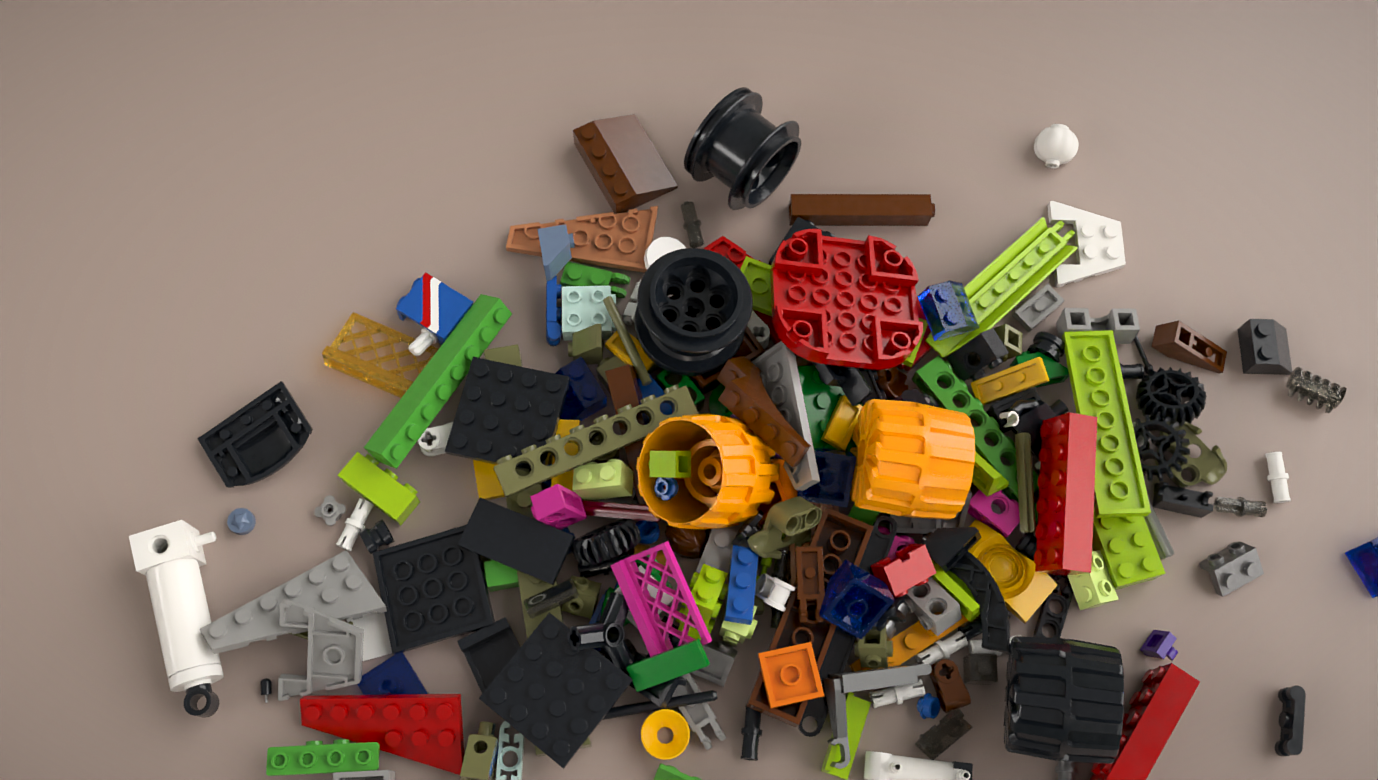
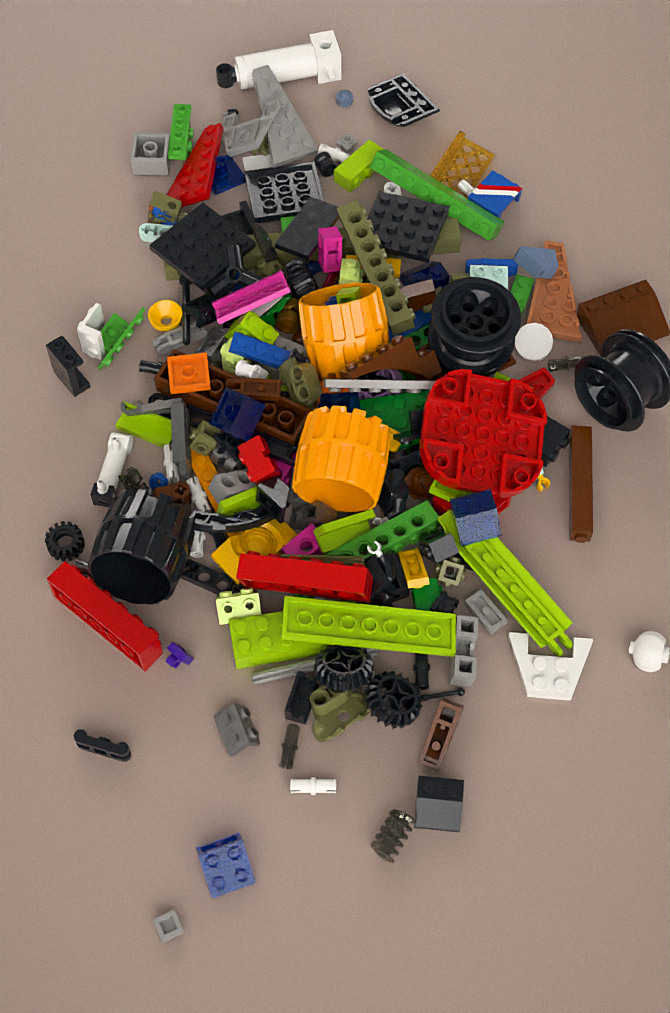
camera: 100 degrees right, 10 degrees down
green tile [626,638,710,692] -> none

